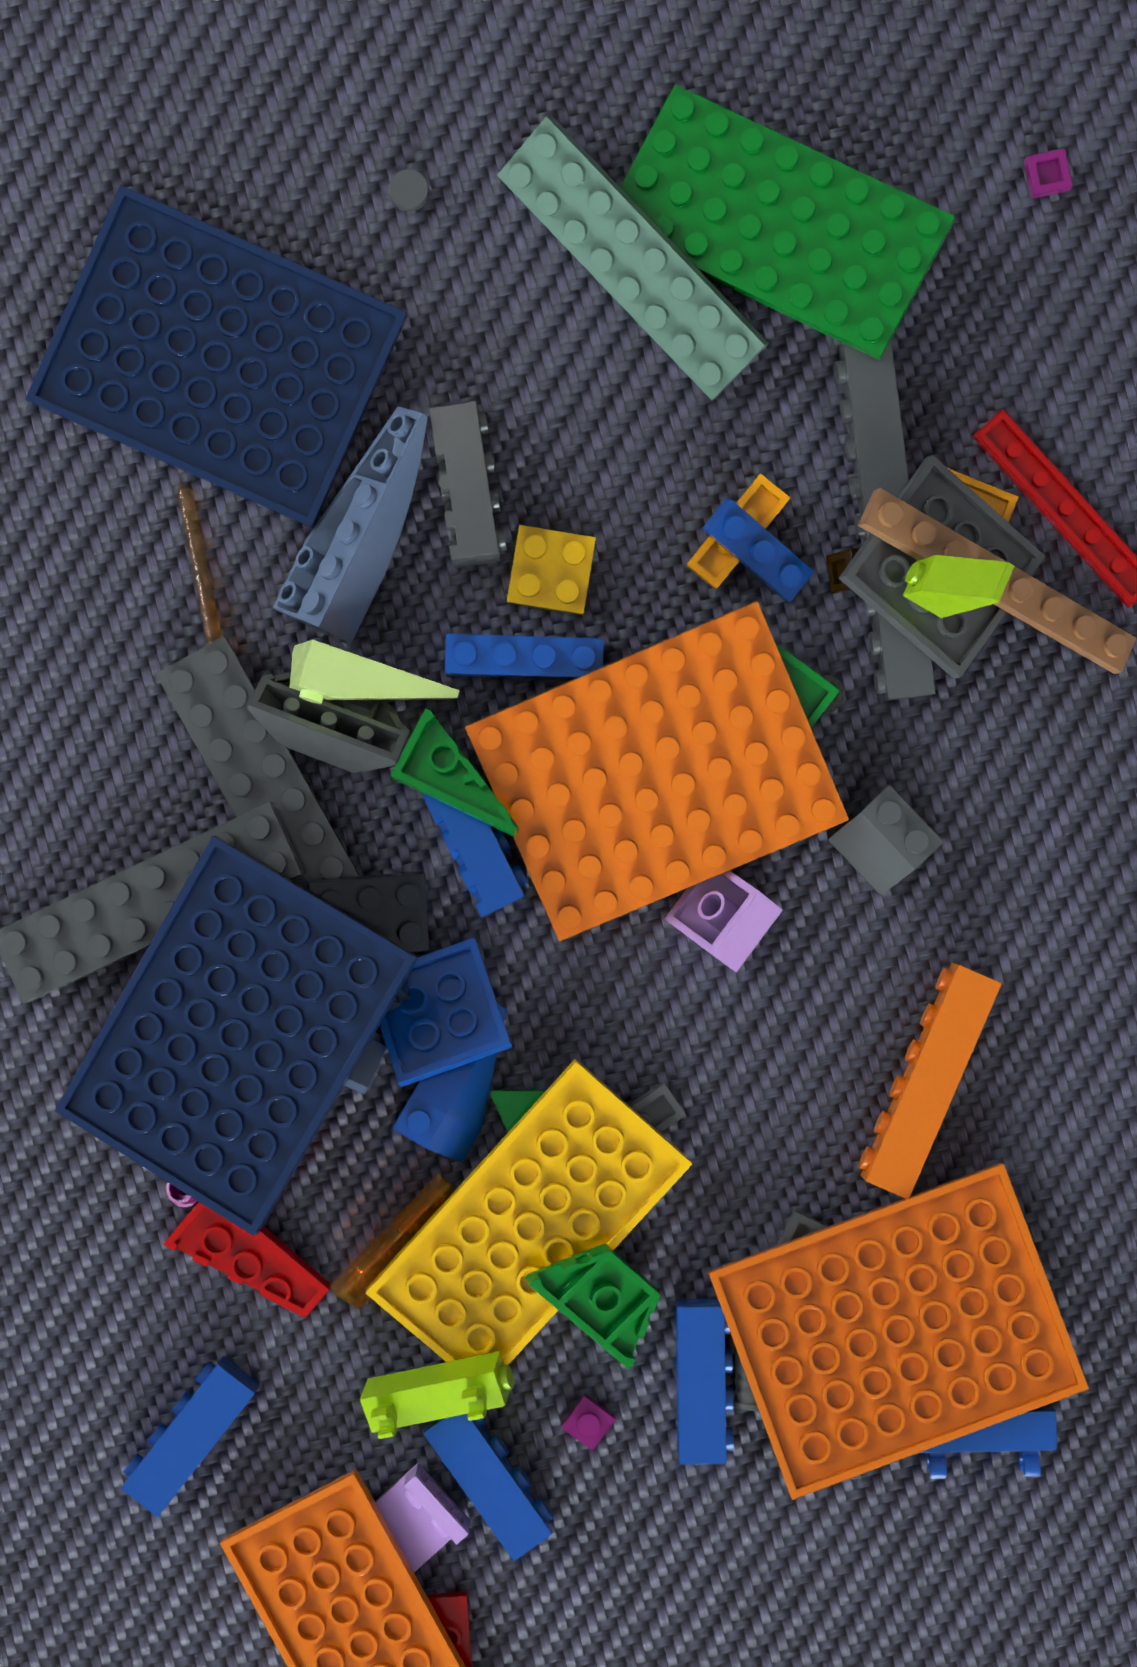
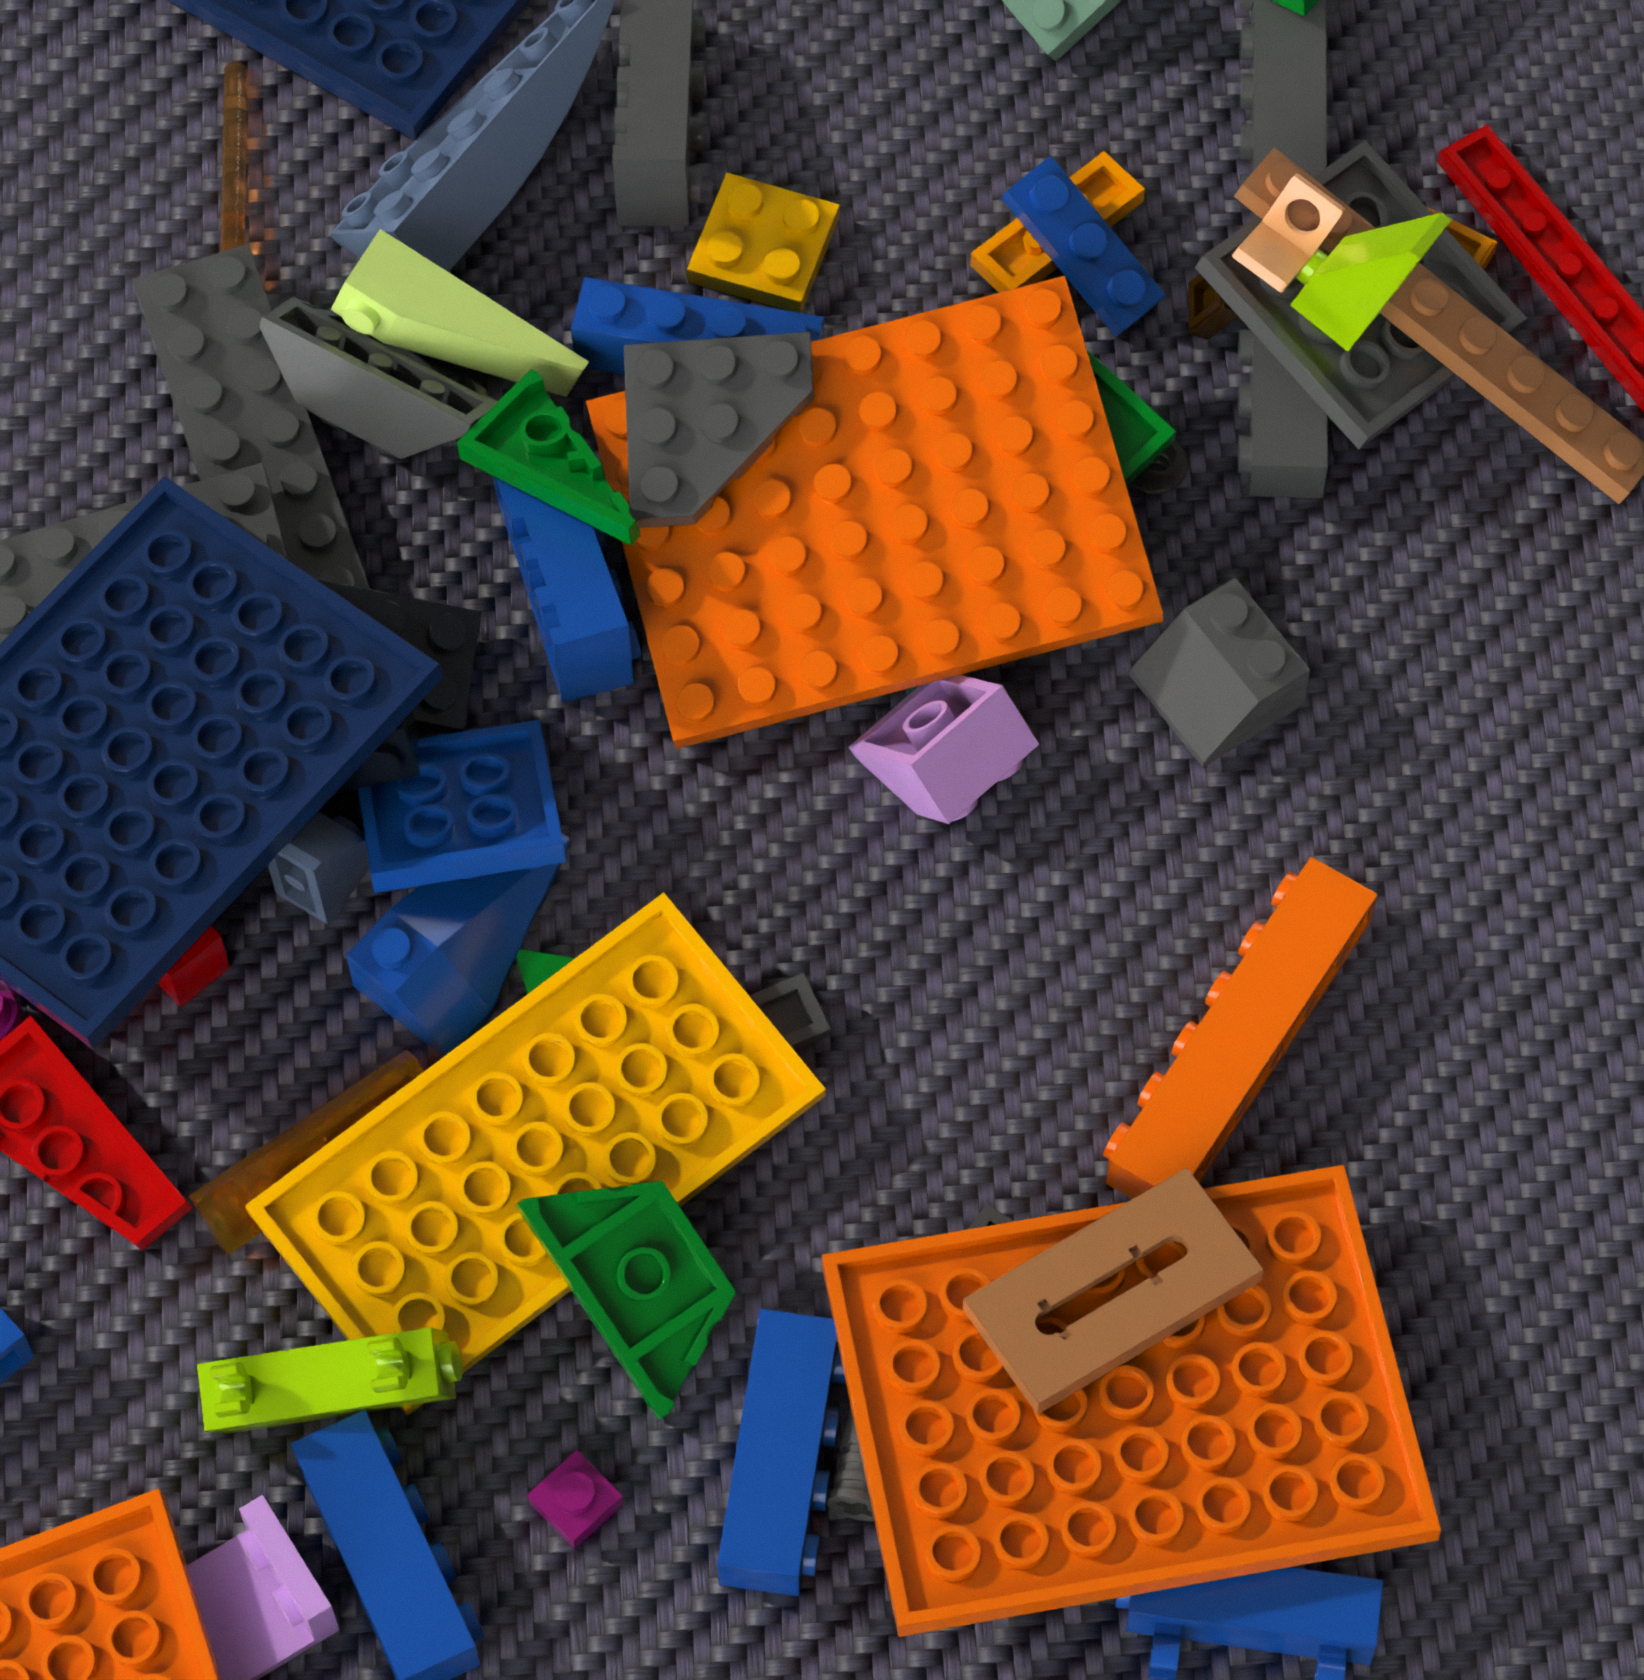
camera: 10 degrees right, 25 degrees down
none -> dark grey plate [624,332,814,528]
none -> medium nougat piece [963,1168,1263,1415]
none -> light nougat bracket [1232,173,1345,293]

